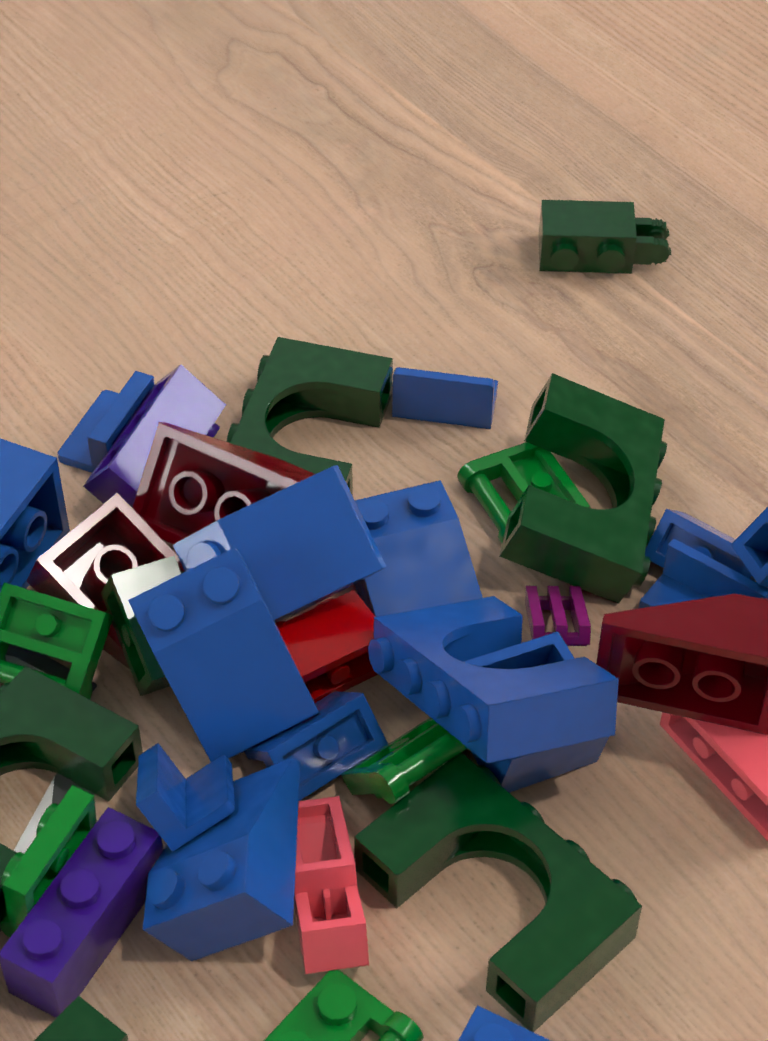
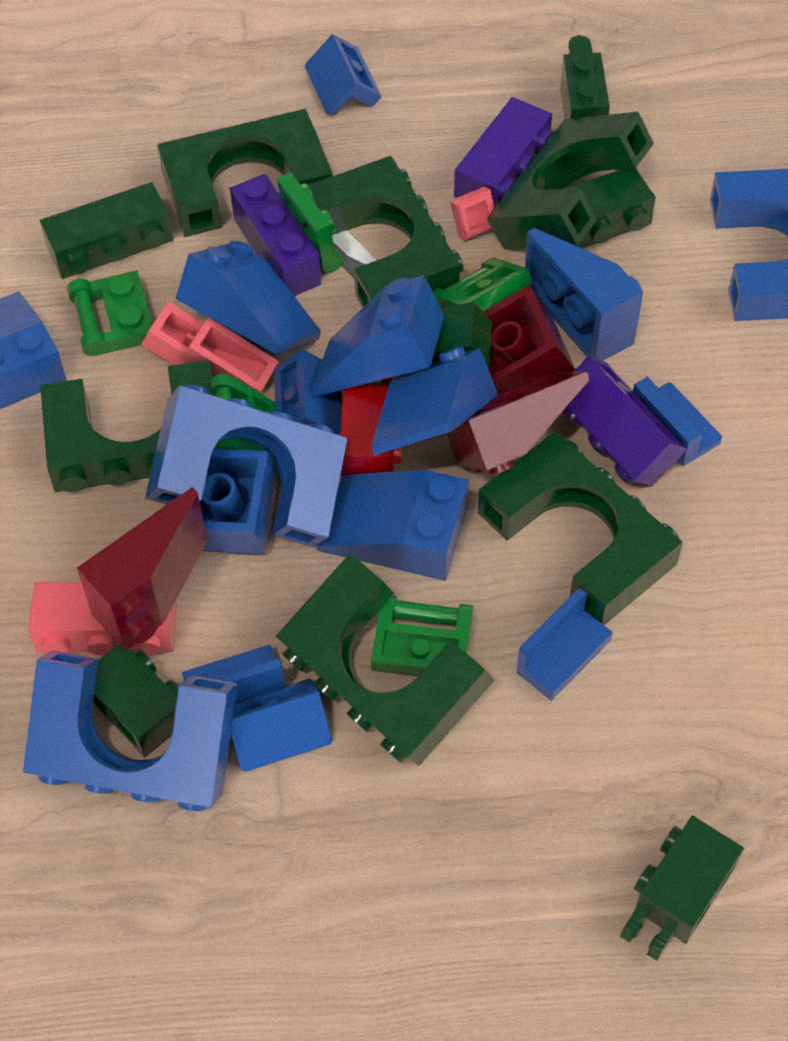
camera: 125 degrees right, 10 degrees up
blue panel [136,743,235,852] -> none
magenta tile [525,585,591,646] -> none

